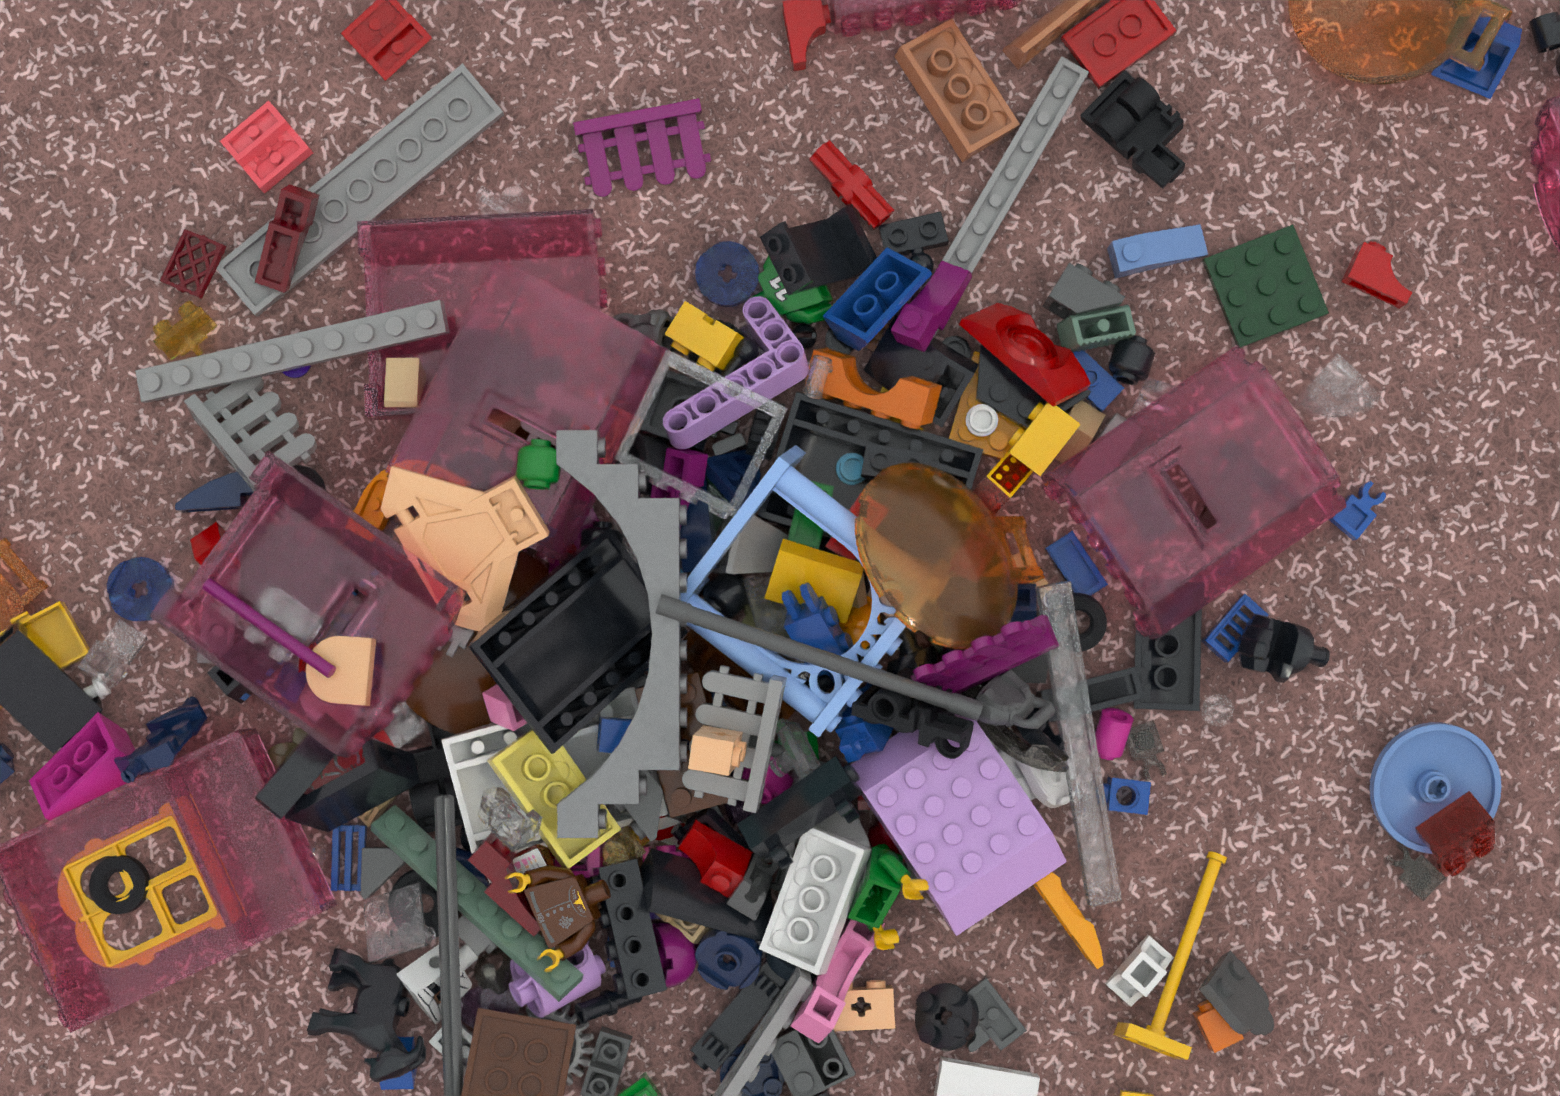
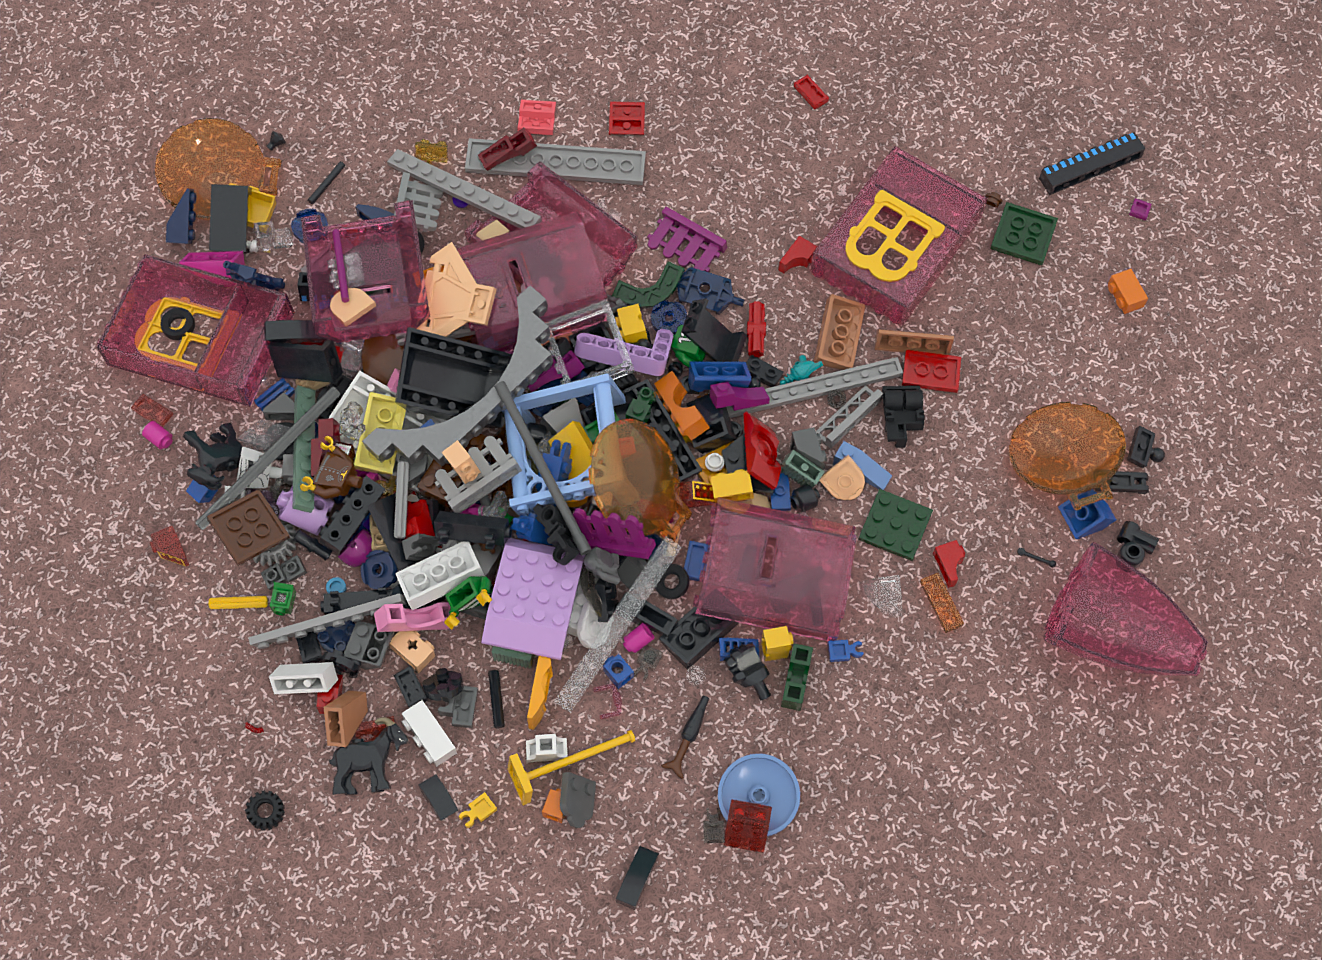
camera: 45 degrees right, 20 degrees down
dark red window [160,229,227,299] -> none
green head [516,439,561,490] -> none
clear pin [802,355,833,399] -> none
none -> clear red tile [131,394,173,427]
none -> dark pink brick [142,421,173,449]
none -> black bar [307,161,345,204]
none -> dark azure tile [326,577,347,593]
none -> black plate [393,666,429,708]
none -> light grey axle [394,461,409,539]
none -> black axle [488,670,505,728]
none -> clear pink piece [593,684,622,719]
none -> dark green plate [611,261,685,308]
none -> black slope [616,846,659,910]
none -> dark green brick [625,387,656,429]
none -> piece [661,696,709,779]
none -> dark blue plate [677,267,745,315]
none -> yellow brick [761,626,793,661]
none -> teal piece [780,355,823,385]
none -> dark green arch [781,643,813,711]
none -> light grey fence [816,385,883,449]
none -> light nougat tile [819,455,865,500]
none -> clear smoke plate [827,389,846,408]
none -> clear orange plate [920,573,964,633]
none -> black hinge [1017,548,1056,568]

